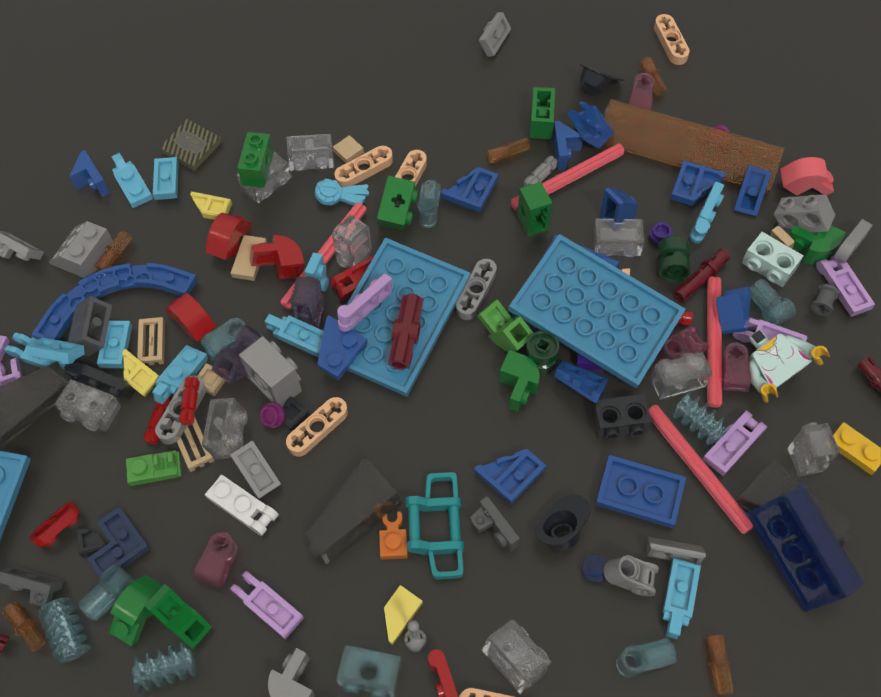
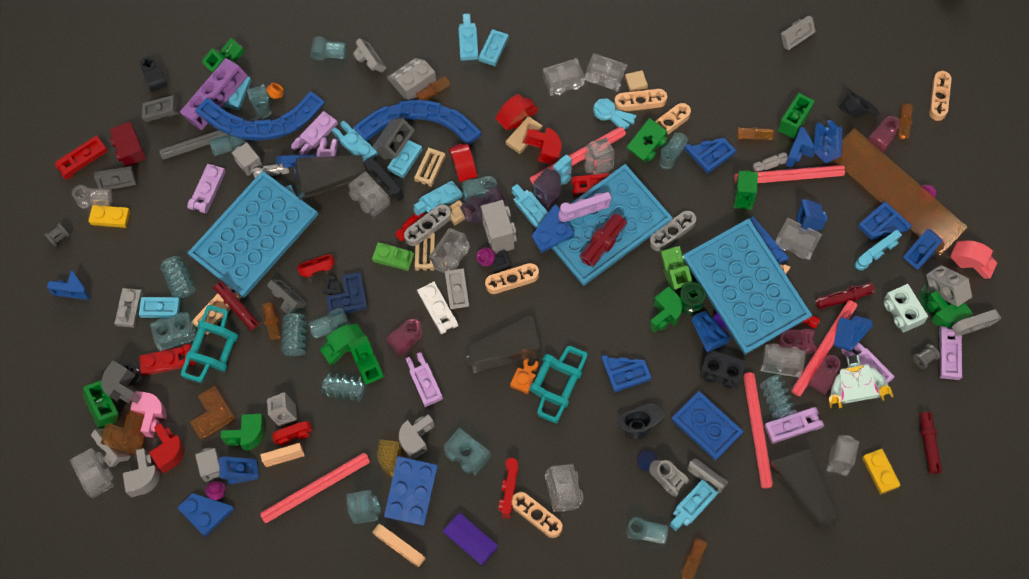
camera: 30 degrees right, 5 degrees up
medium azure plate [26,337,85,364] -> none
blue slope [70,150,110,197] -> none
light yellow tile [122,349,159,397] -> none
tile [159,119,222,171] -> none
red axle [179,376,200,425] -> none
light yellow tile [190,191,232,220] -> none
green brick [237,132,274,188] -> none
light yellow tile [384,585,423,645] -> none
light grey hinge [404,620,427,652] -> none
dark grey hinge [470,496,520,552] -> none
dark purple plate [649,222,673,245] -> none
dark green wheel [658,236,690,281] -> none
clear blue slope [746,484,865,612] -> none
clear light blue piece [749,279,796,325] -> none
tan tile [770,226,794,249] -> none

